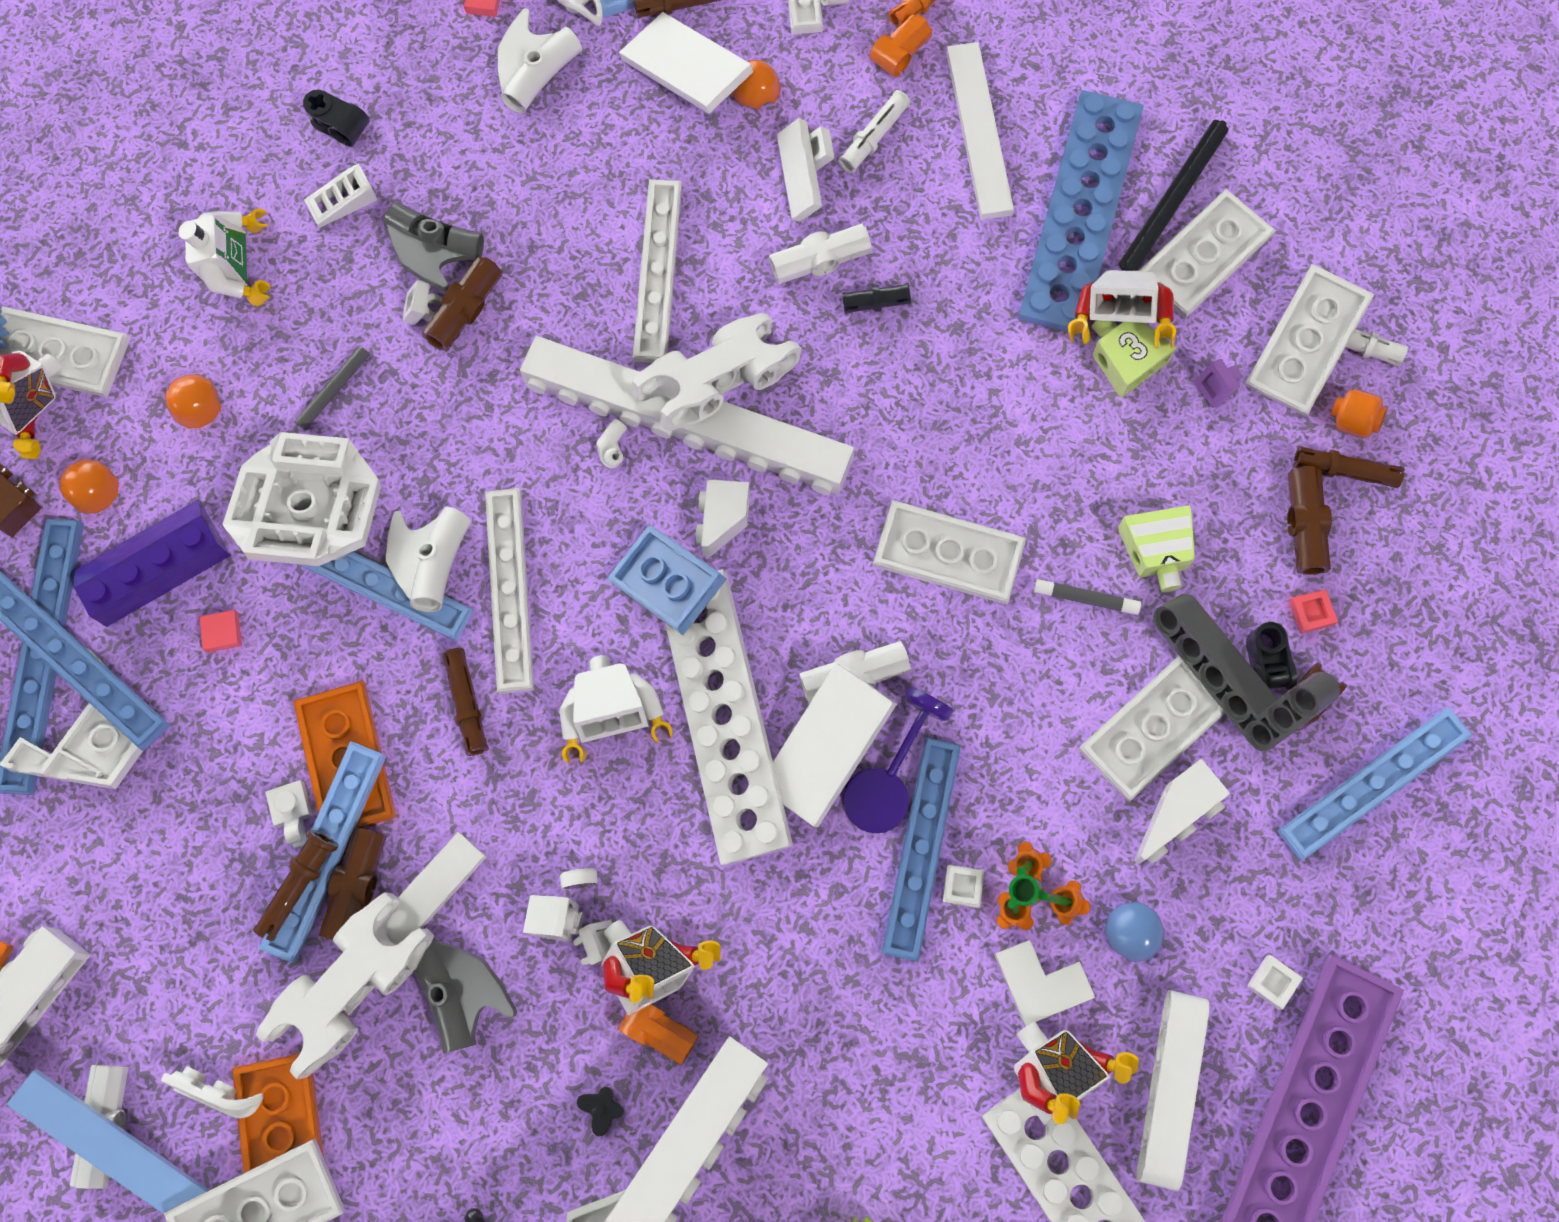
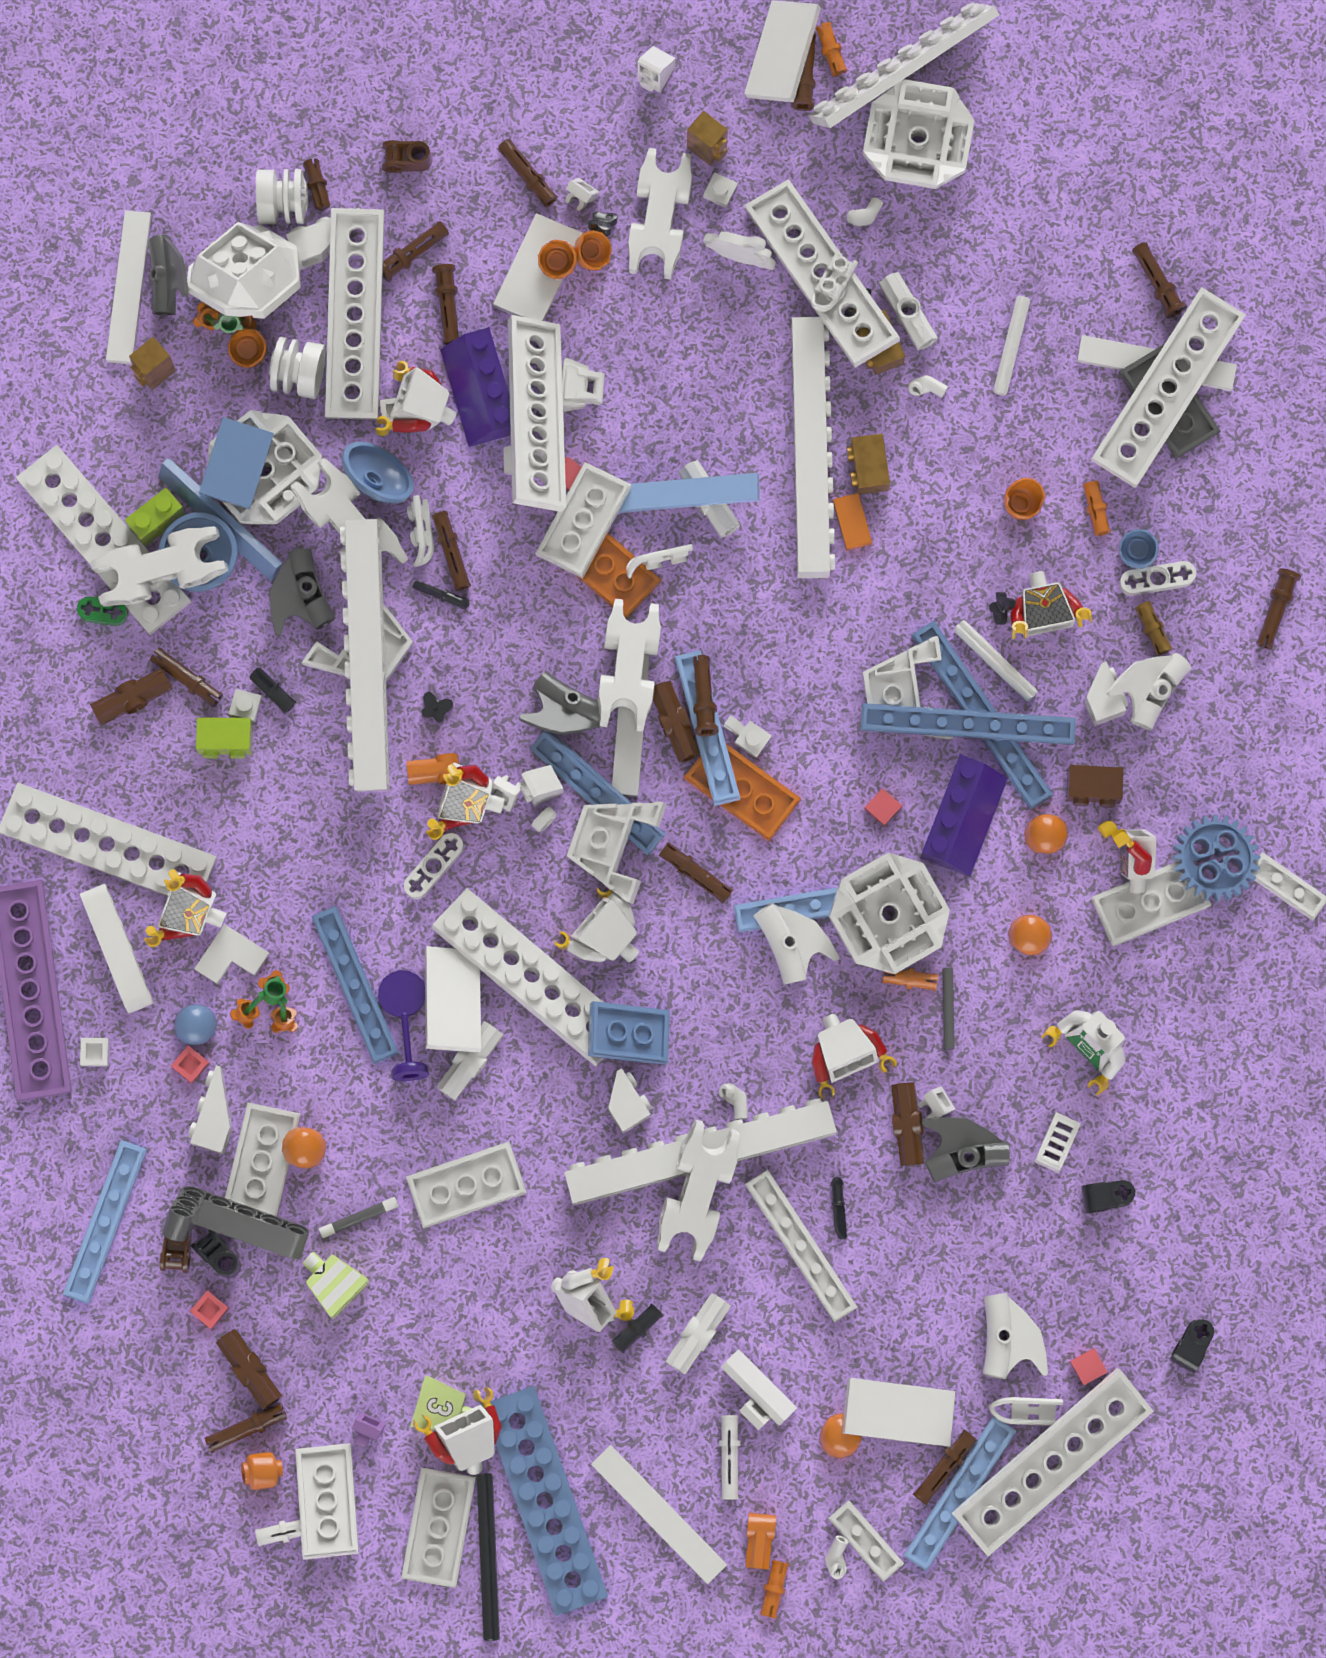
camera: 140 degrees right, 5 degrees up
white tile [485,488,534,694] -> none
white tile [942,865,985,908] -> none
none -> coral tile [171,1045,210,1084]
none -> orange hair [281,1127,326,1169]
none -> white beam [404,833,464,900]
none -> medium blue tile [530,731,666,855]
none -> white torso [551,1258,635,1332]
none -> white wing [567,802,667,904]
none -> white torso [811,1014,897,1100]
none -> black piece [830,1176,847,1240]
none -> orange pin [882,968,938,991]

